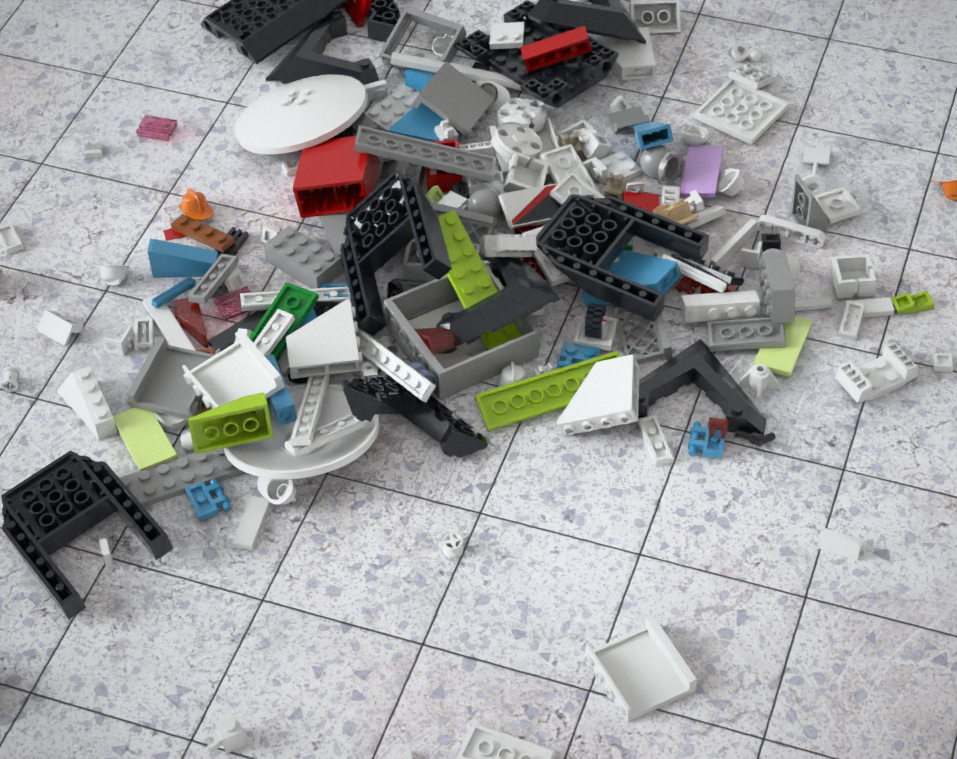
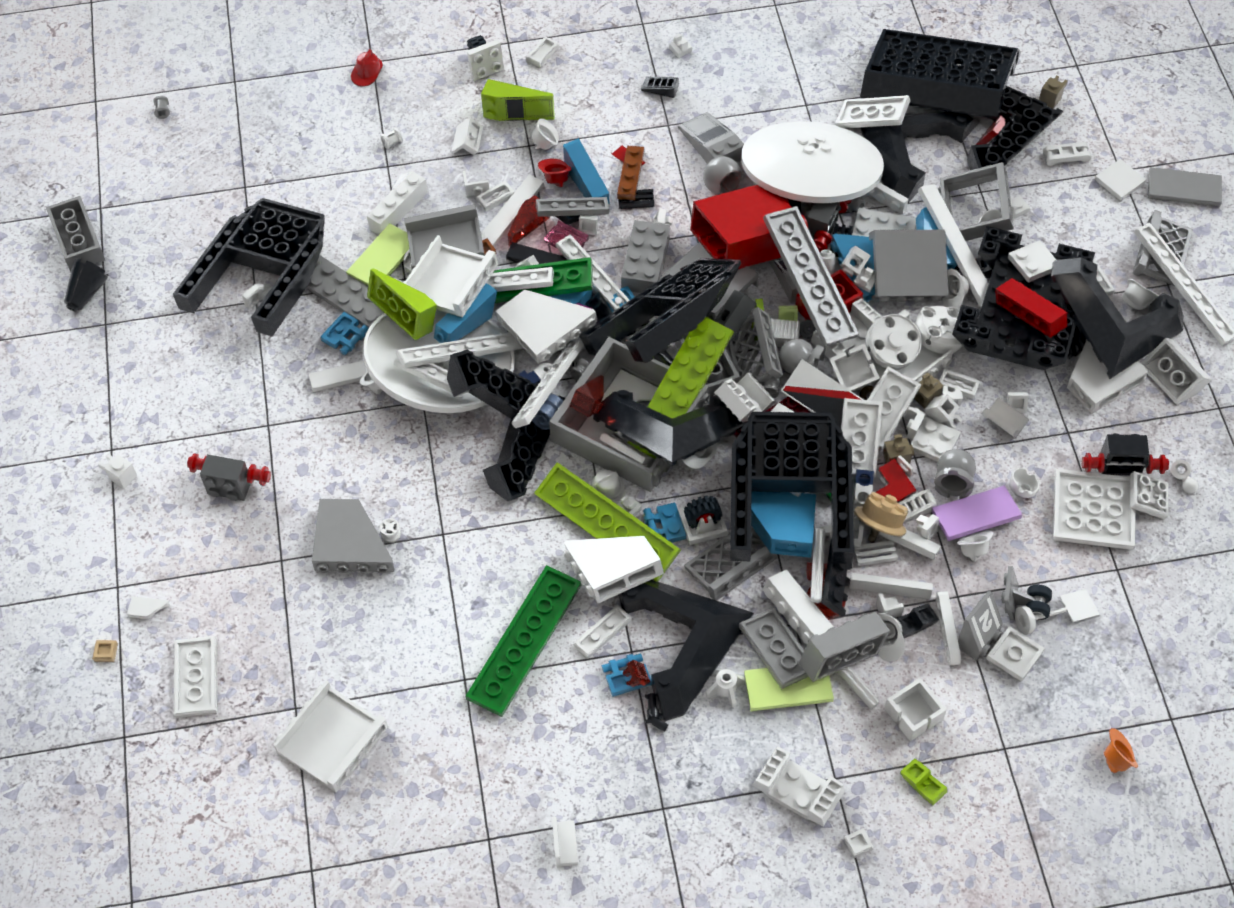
camera: 60 degrees right, 10 degrees up
clear pink plate [136,115,178,141] -> none
dark azure axle [151,277,195,308] -> none
orange piece [179,188,214,220] -> none
dark azure slope [633,121,674,150] -> none
white plate [838,300,866,340] -> none
white tile [853,297,894,318] -> none
none -> dark grey brick [187,453,271,501]
none -> light grey slope [312,499,394,573]
none -> green plate [465,565,582,717]
none -> lime slope [481,79,555,121]
none -> red piece [538,158,572,188]
none -> white tile [600,433,655,466]
none -> black slope [641,76,679,98]
none -> light grey slope [678,112,744,164]
none -> light grey wheel [703,156,742,195]
none -> white tile [835,96,910,128]
none -> white brick [841,246,871,276]
none -> plate [1001,566,1052,621]
none -> black brick [1081,433,1169,475]

